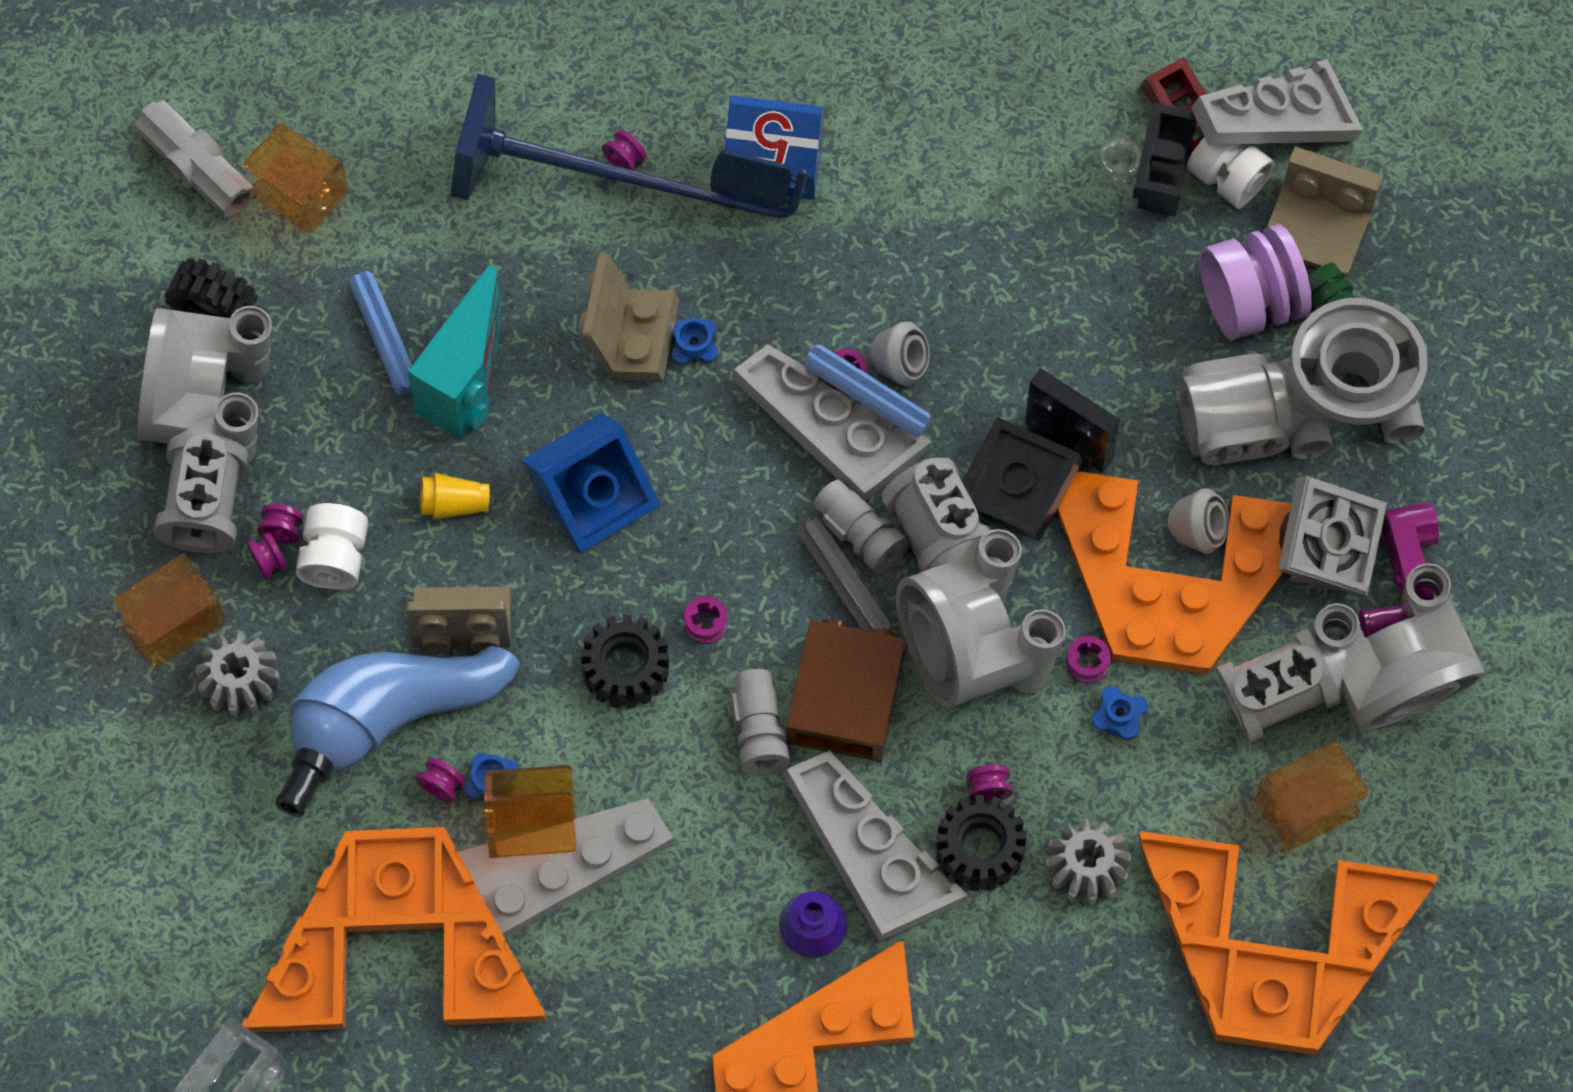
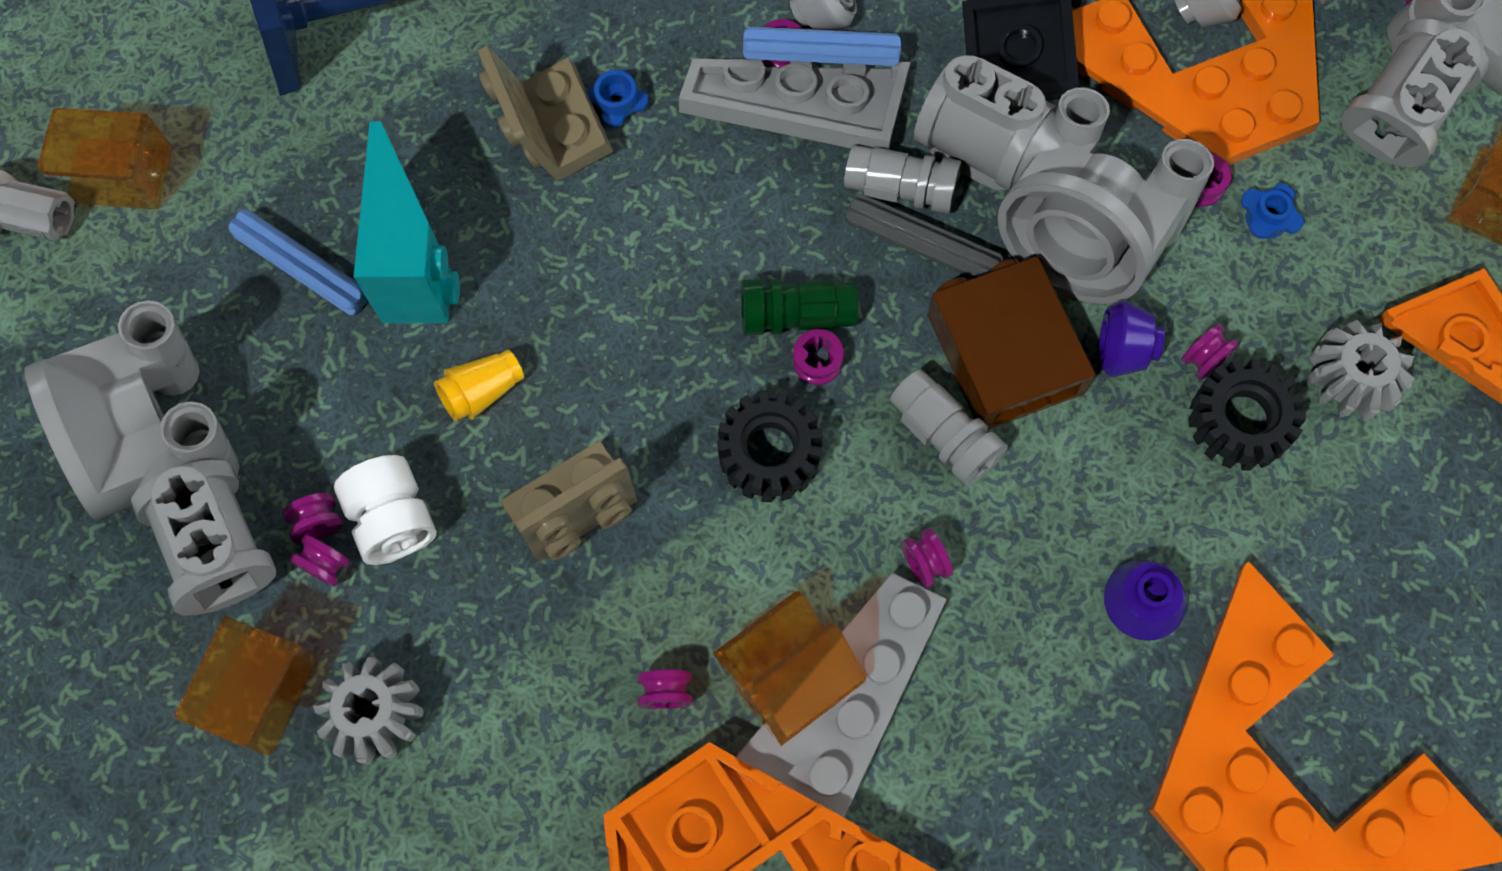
camera: 30 degrees left, 5 degrees up
black tyre [164,258,257,318] -> none
medium blue animal [275,646,520,817] -> none
blue plate [464,753,519,805] -> none
blue slope [521,413,661,553] -> none
light grey wing [784,750,968,942] -> none
none -> dark green axle [741,279,858,336]
none -> magenta bush [901,528,953,589]
none -> dark purple cone [1098,299,1165,377]

